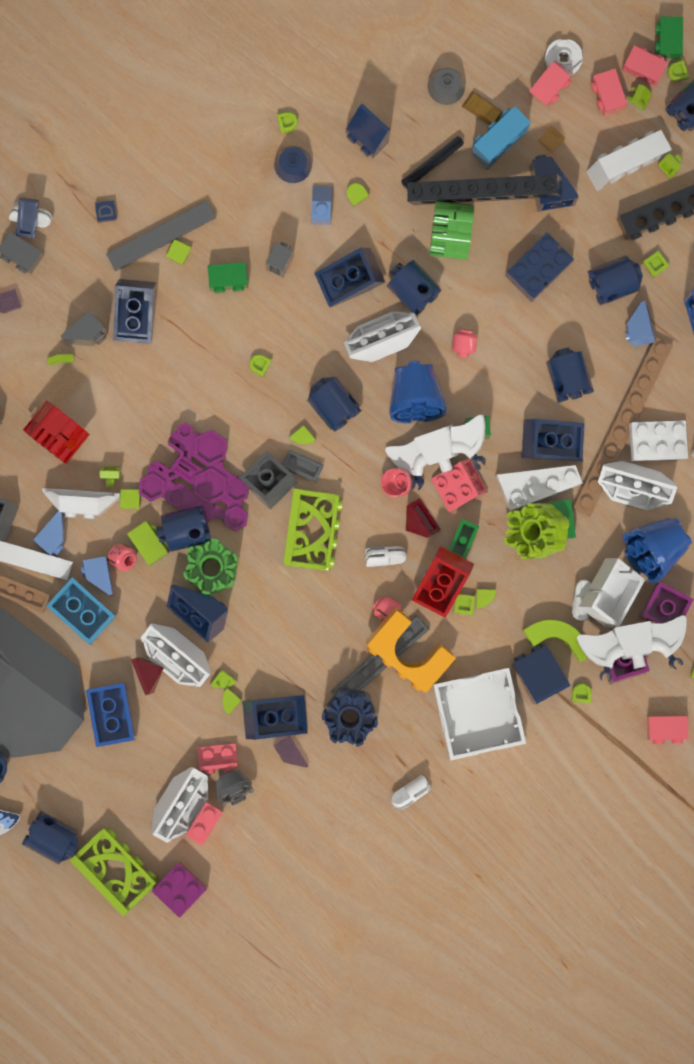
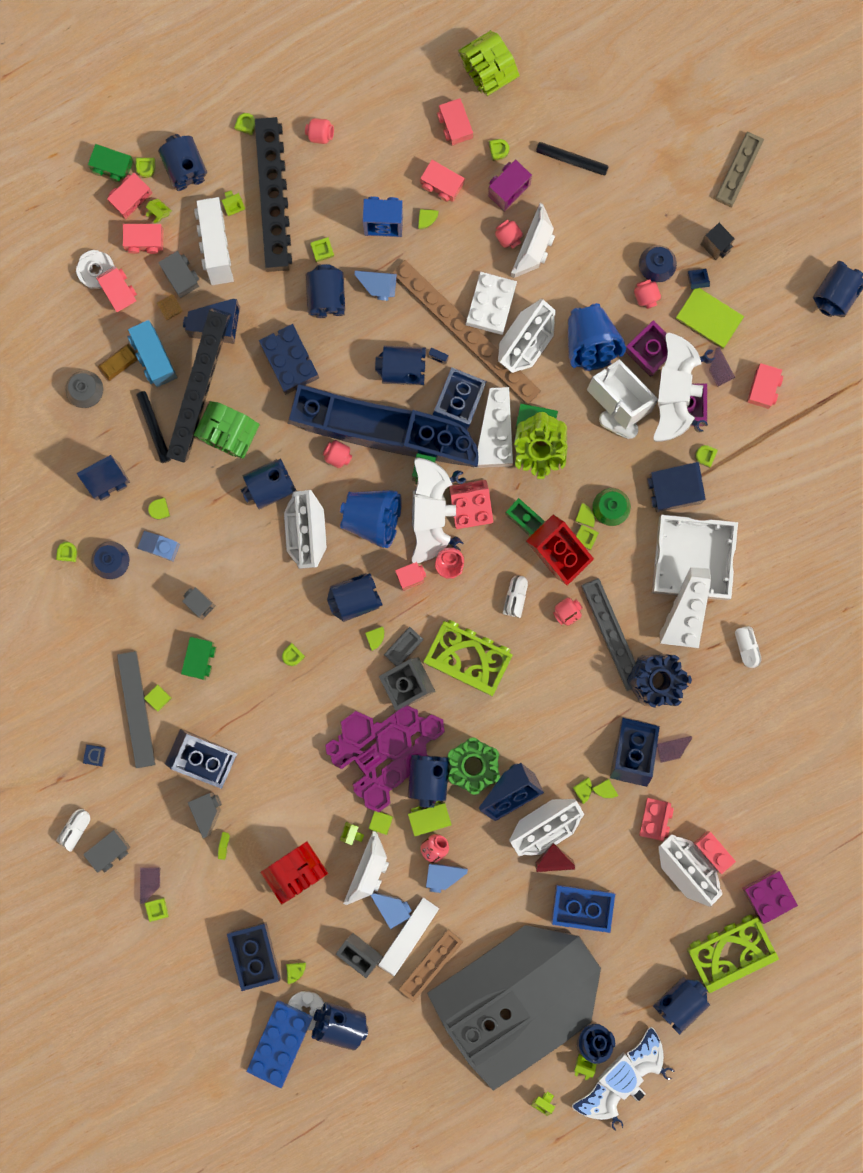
camera: 65 degrees left, 0 degrees up
dark blue tile [16,197,39,238] -> none
dark azure brick [47,577,117,645] -> none
dark grey cone [215,770,254,807] -> none
dark blue slope [314,247,385,307] -> none
light orange arch [366,606,456,693] -> none
dark red slope [406,498,441,538] -> none
lime arch [523,620,587,663] -> none
none -> dark grey brick [158,251,200,298]
none -> dark blue slope [287,384,479,467]
none -> coral brick [395,562,426,591]
none -> dark blue tile [429,348,449,365]
none -> green cone [593,488,631,526]
none -> white wedge [659,567,711,648]
none -> tile [709,347,735,387]

